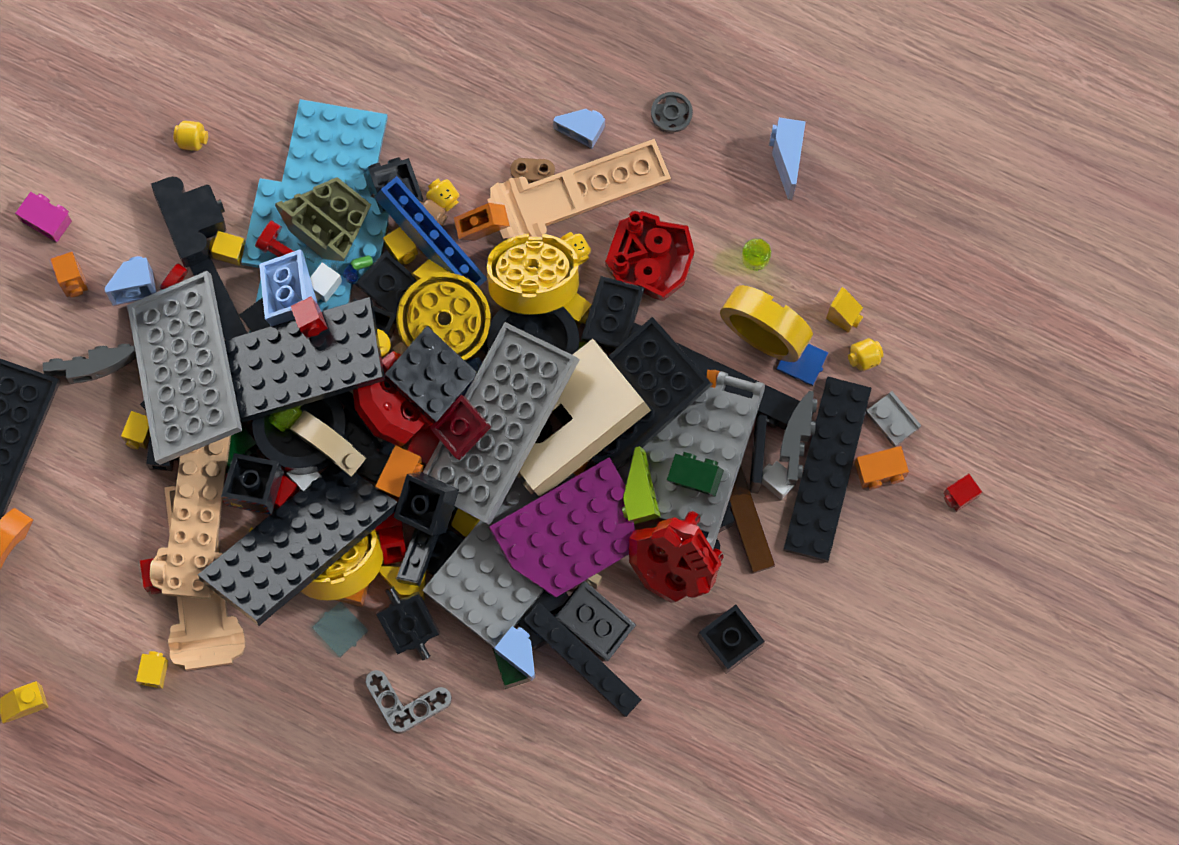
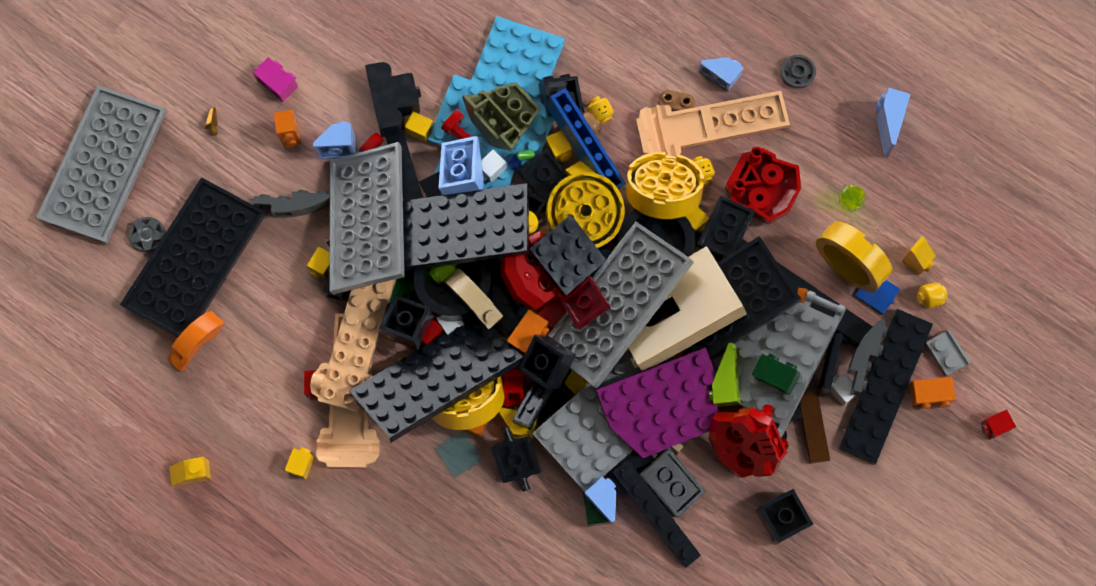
camera: 15 degrees right, 0 degrees up
yellow head [173,120,208,151] -> none
brick [291,296,328,338] -> none
light grey beam [366,670,452,733] -> none
orange brick [454,203,510,241] -> none

